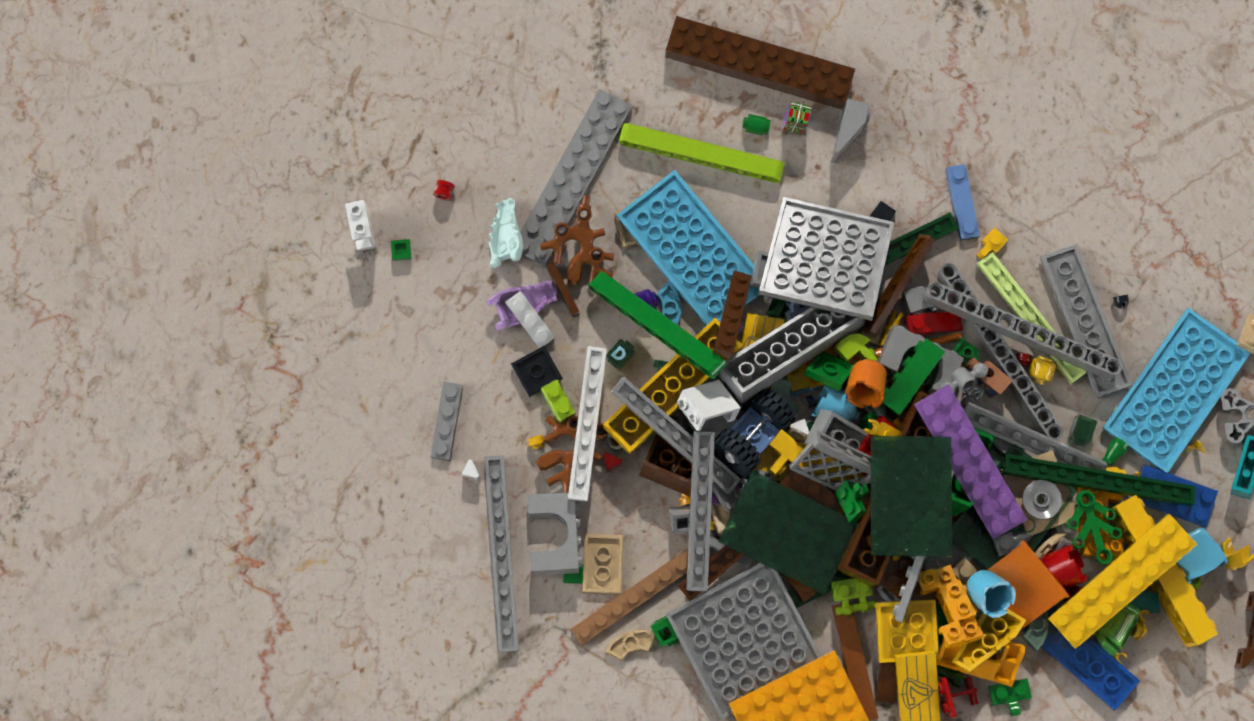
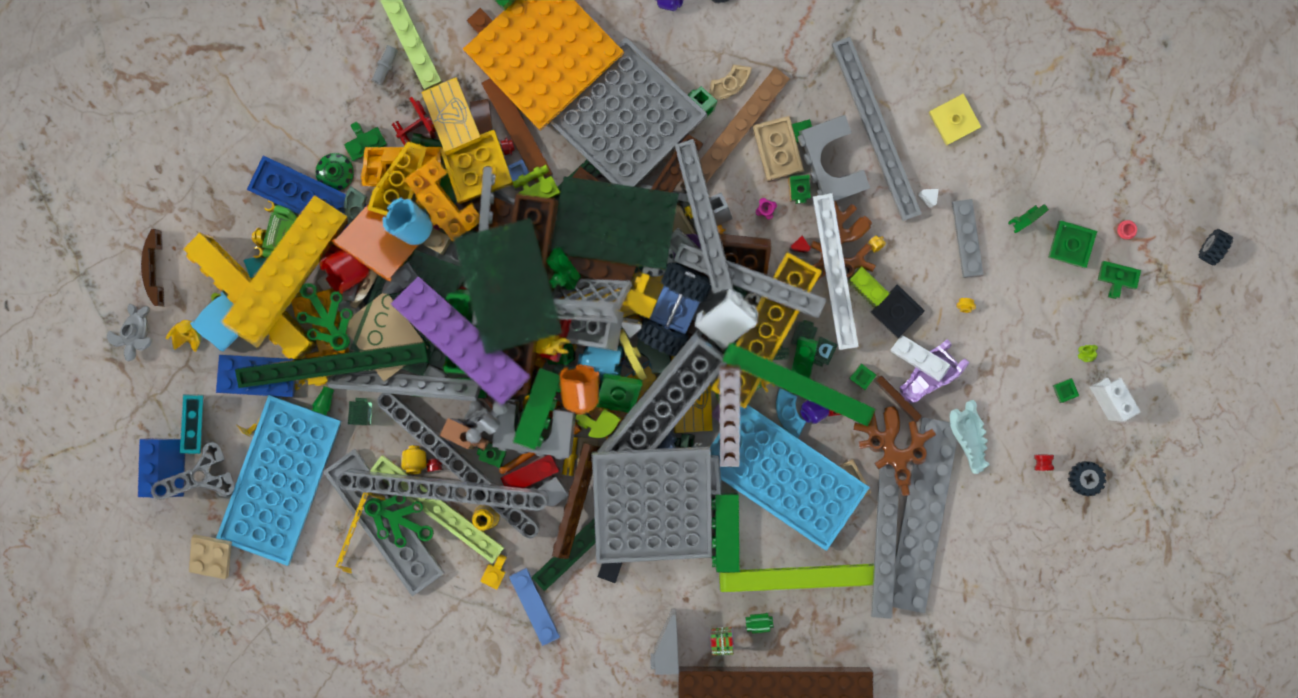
camera: 175 degrees right, 10 degrees up
light grey dish [1022,480,1062,519] -> none
black hinge [1113,295,1129,309] -> none
none -> green dish [316,153,354,191]
none -> yellow piece [335,492,386,574]
none -> green plant [364,495,434,548]
none -> yellow plant [472,505,500,530]
none -> red plate [500,138,515,156]
none -> medium blue tile [508,159,529,181]
none -> light yellow plate [619,329,647,380]
none -> green brick [711,493,740,573]
none -> dark pink plate [755,198,777,220]
none -> green plate [787,337,819,392]
none -> green brick [788,175,811,204]
none -> clear green brick [790,320,818,346]
none -> green plate [849,363,877,390]
none -> light grey plate [871,464,899,619]
none -> light yellow plate [929,93,981,146]
none -> yellow plate [956,298,976,313]
none -> green plate [1008,204,1049,233]
none -> green plate [1048,220,1097,268]
none -> black wheel [1068,461,1107,496]
none -> lime plate [1078,345,1098,362]
none -> green plate [1098,261,1141,299]
none -> coral plate [1117,220,1137,240]
none -> black wheel [1198,229,1233,266]

